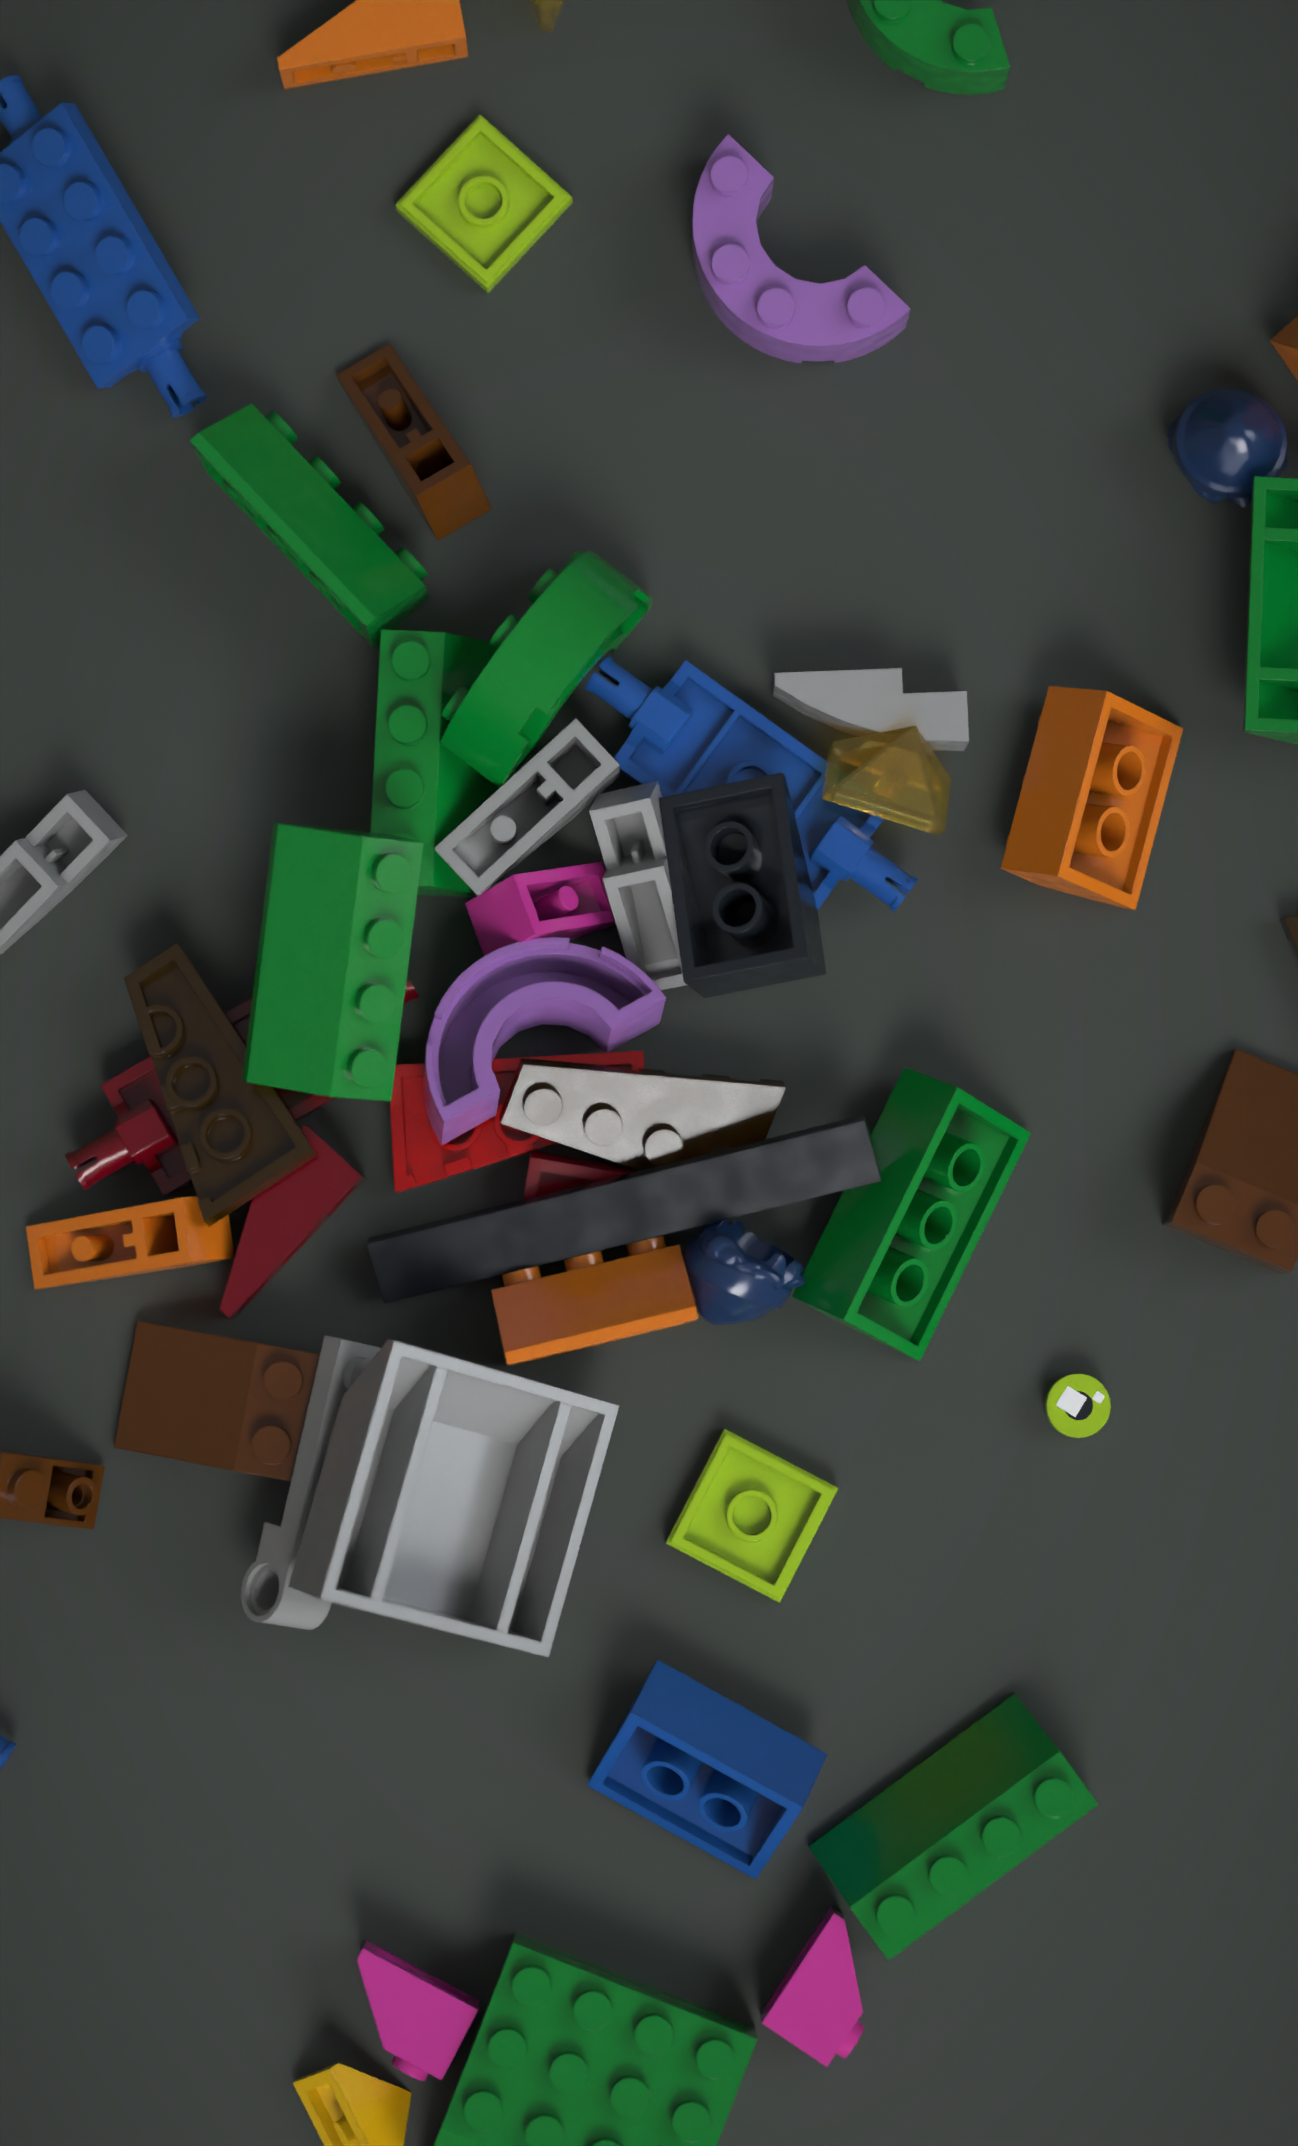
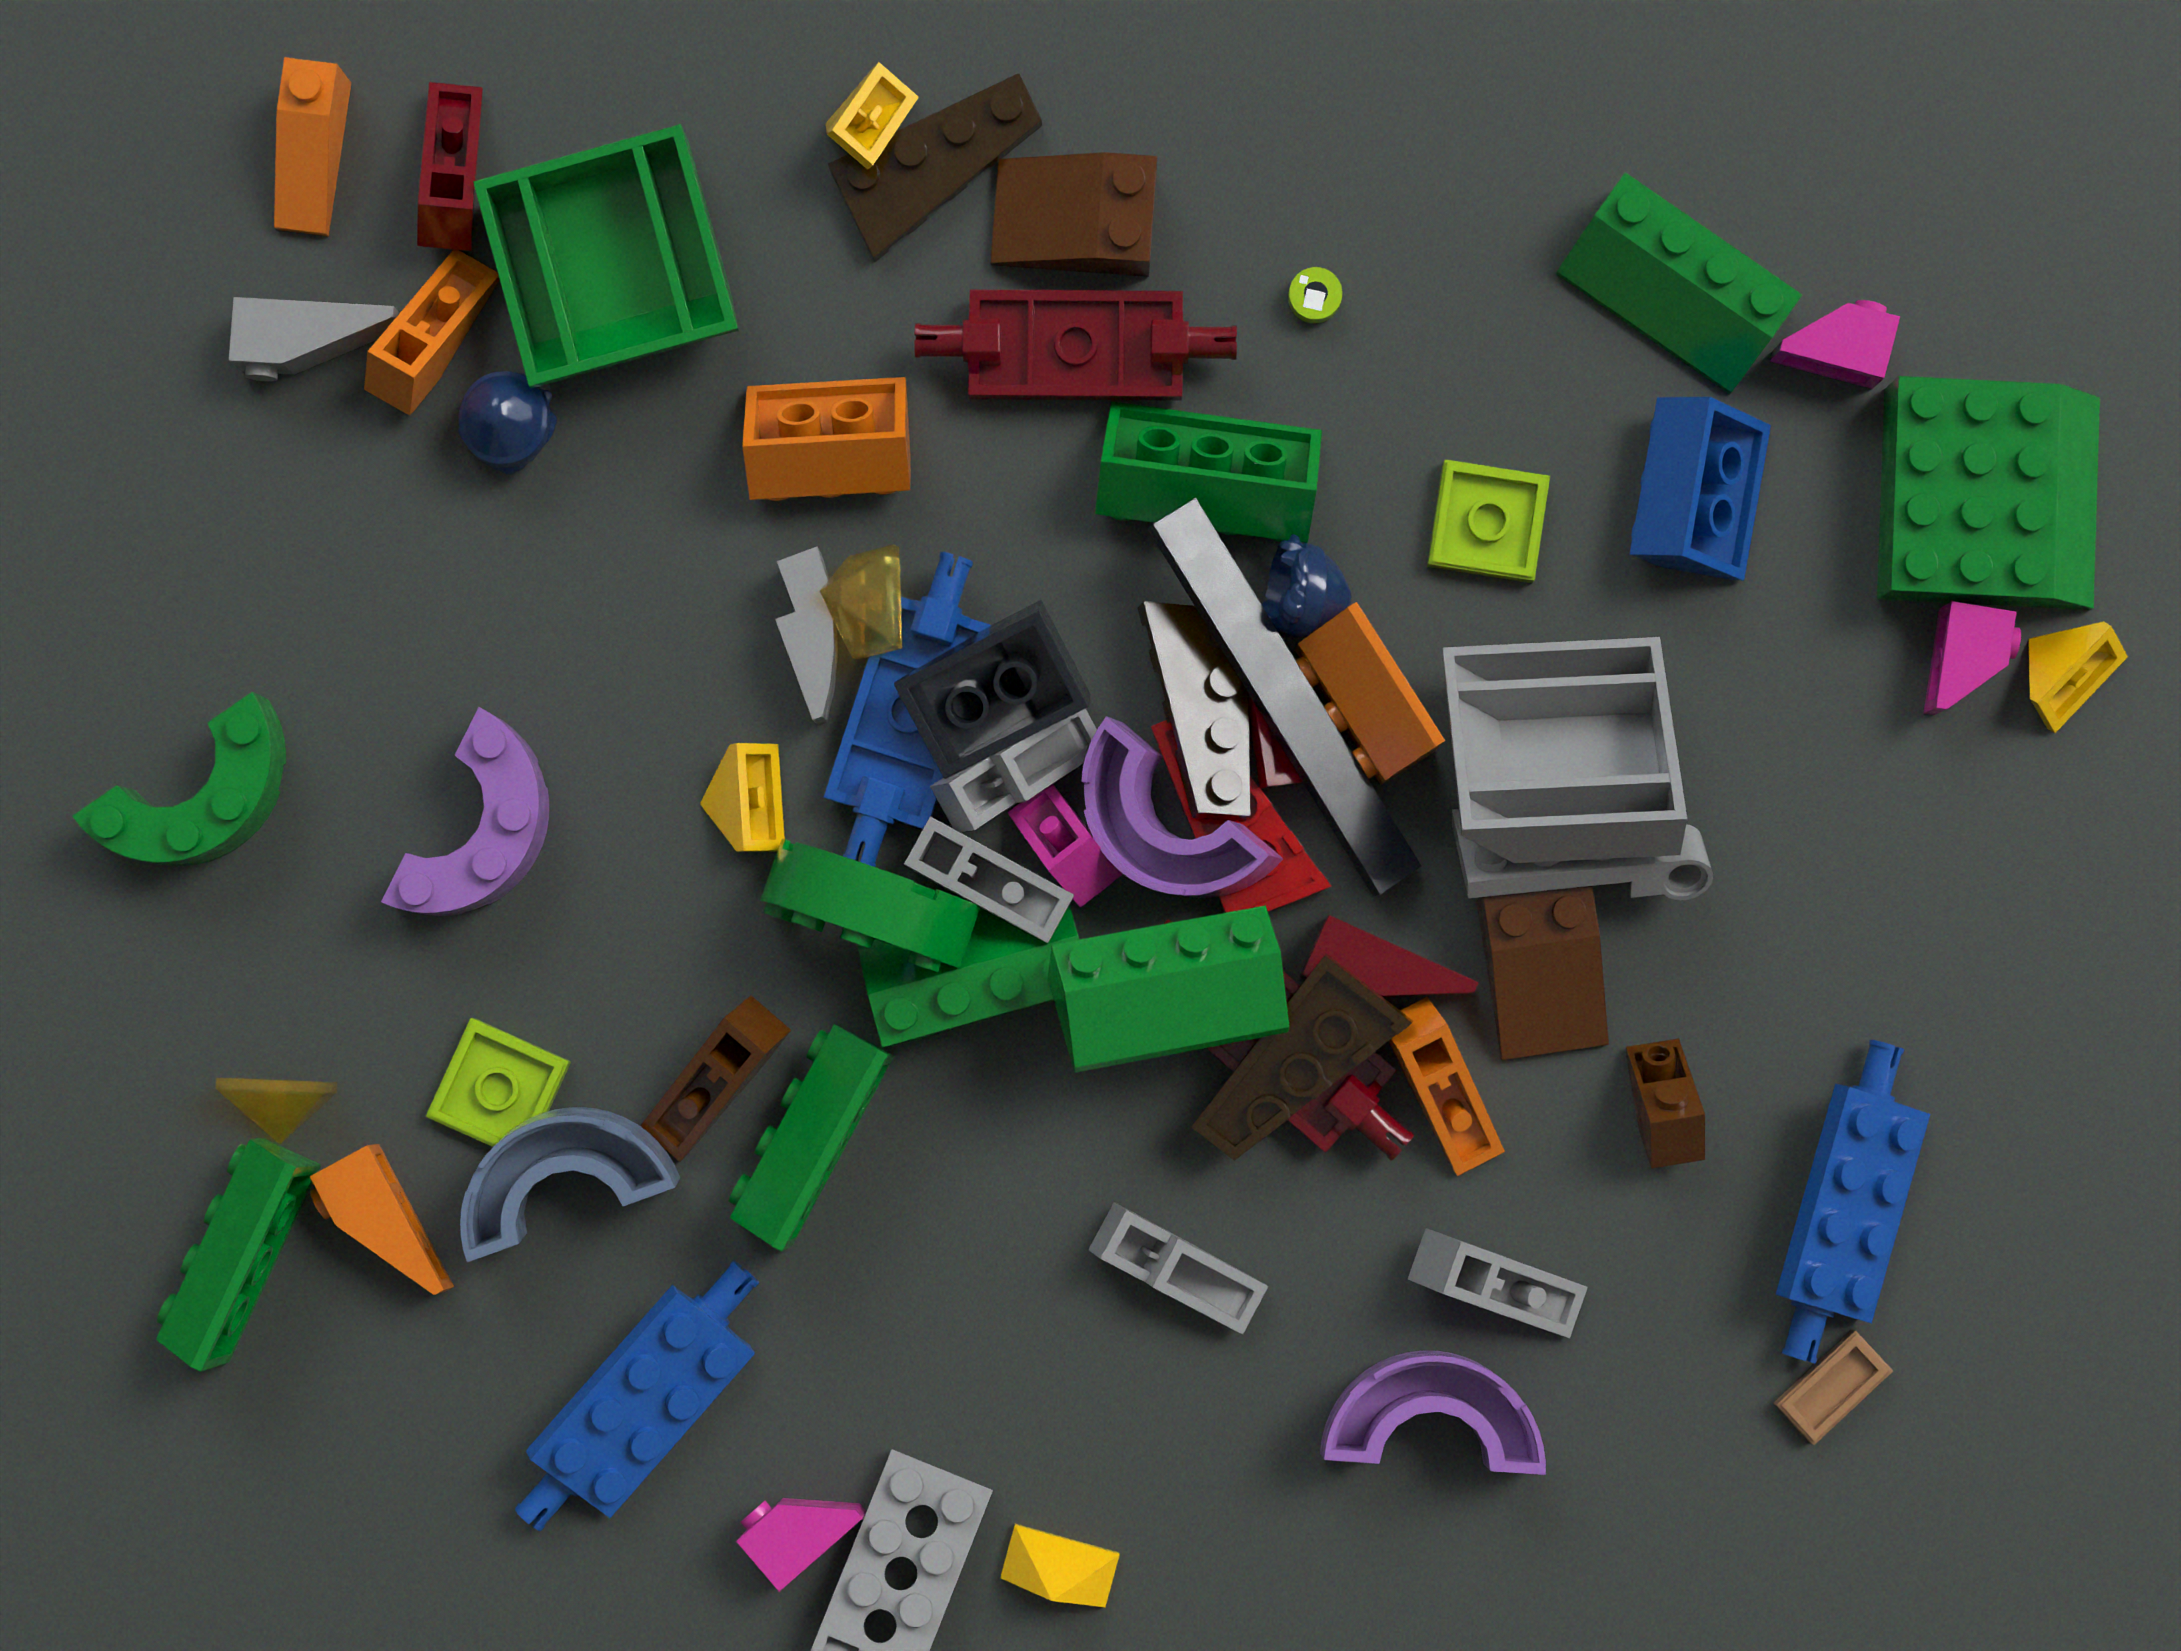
camera: 100 degrees left, 0 degrees up
none -> sand blue brick [460,1107,680,1262]
none -> yellow slope [700,743,785,852]
none -> dark red plate [914,289,1237,401]

